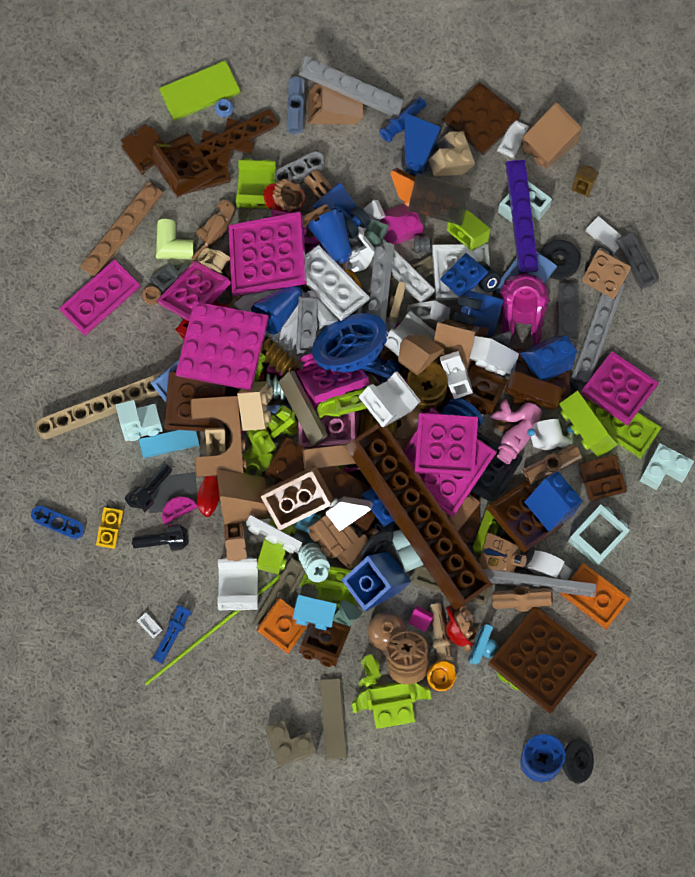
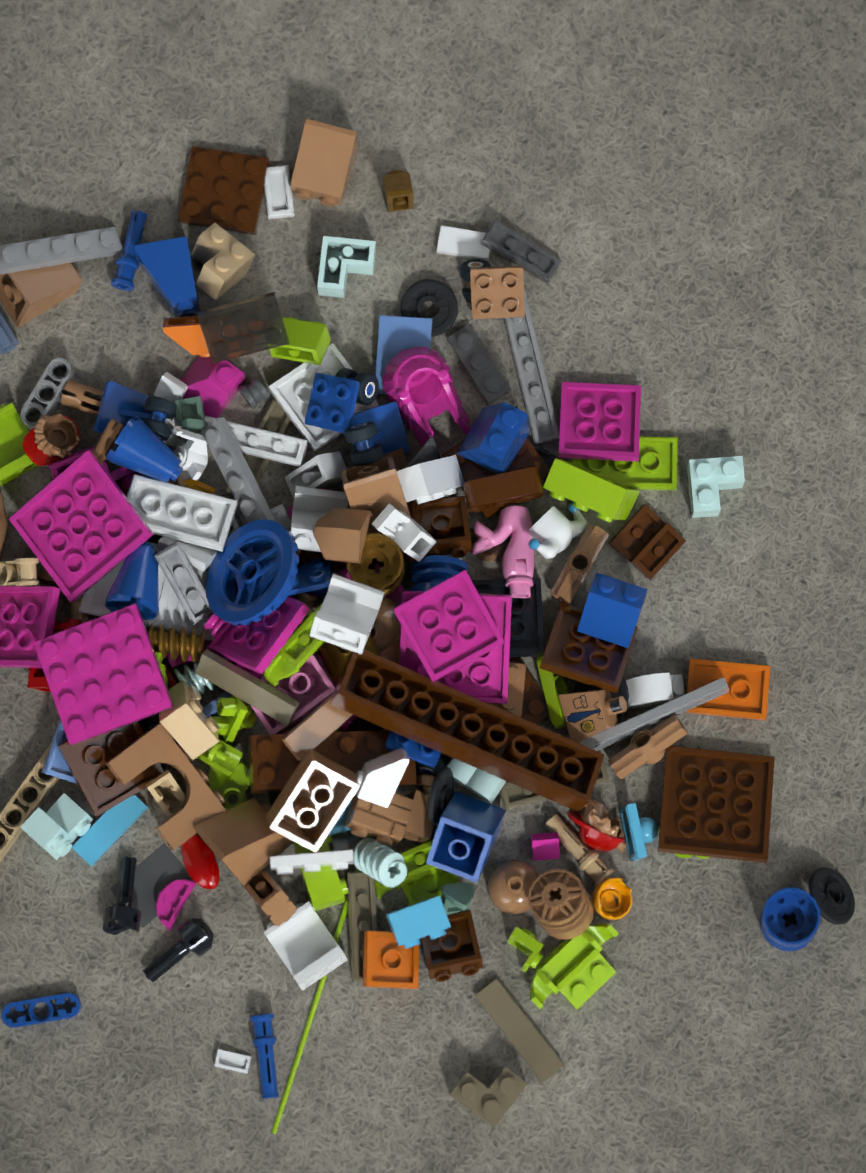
camera: 30 degrees left, 5 degrees up
yellow slope [96,507,124,549] -> none
tan plate [389,282,406,324] -> none
dark purple plate [505,160,539,273] -> none
light aqua window [568,505,630,567] -> none

